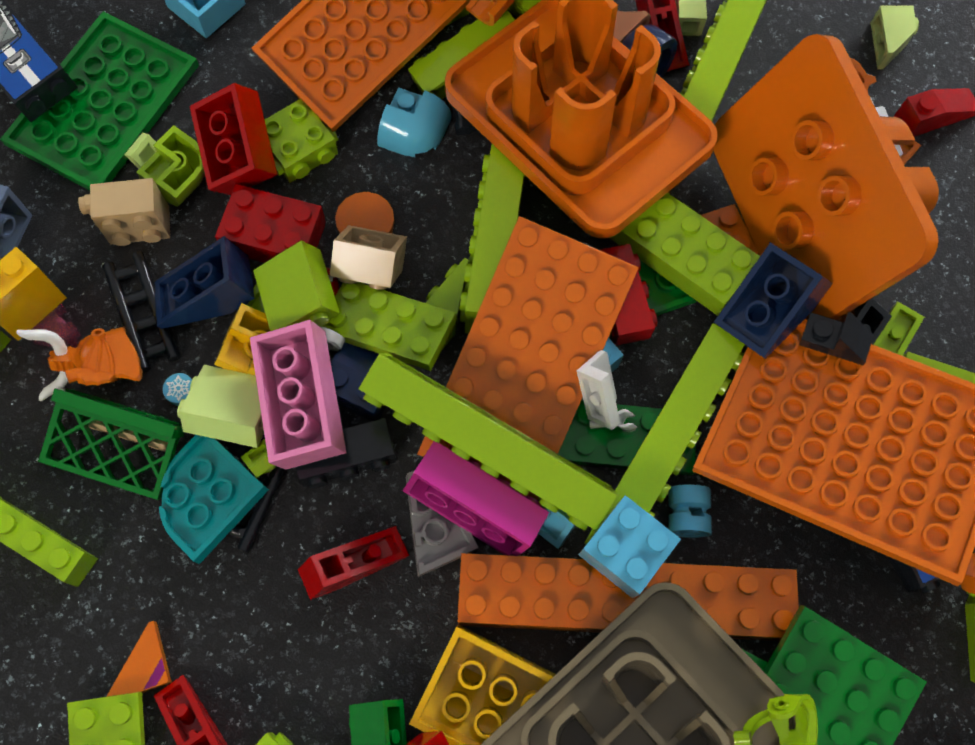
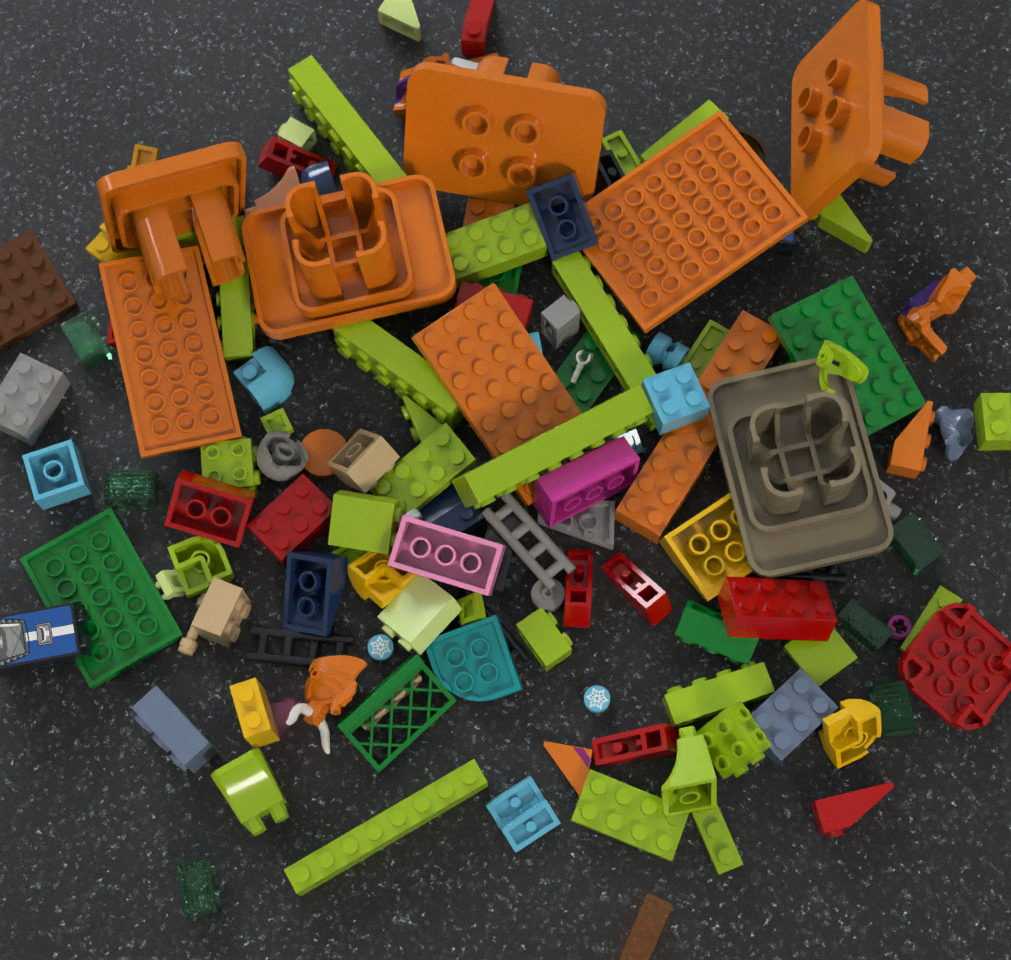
camera: 55 degrees left, 0 degrees up
white panel [576,350,620,430] -> none
black slope [799,312,874,366] -> none
none -> clear green brick [103,470,159,510]
none -> light grey cylinder [256,431,308,482]
none -> lime plate [260,408,294,434]
none -> light grey bar [482,493,576,590]
none -> medium azure slope [485,775,561,853]
none -> lime brick [516,607,573,672]
none -> light grey wheel [531,578,565,613]
none -> light grey brick [541,295,580,350]
none -> medium azure tile [584,685,610,713]
none -> red slope [600,551,674,626]
none -> lime plate [680,319,730,379]

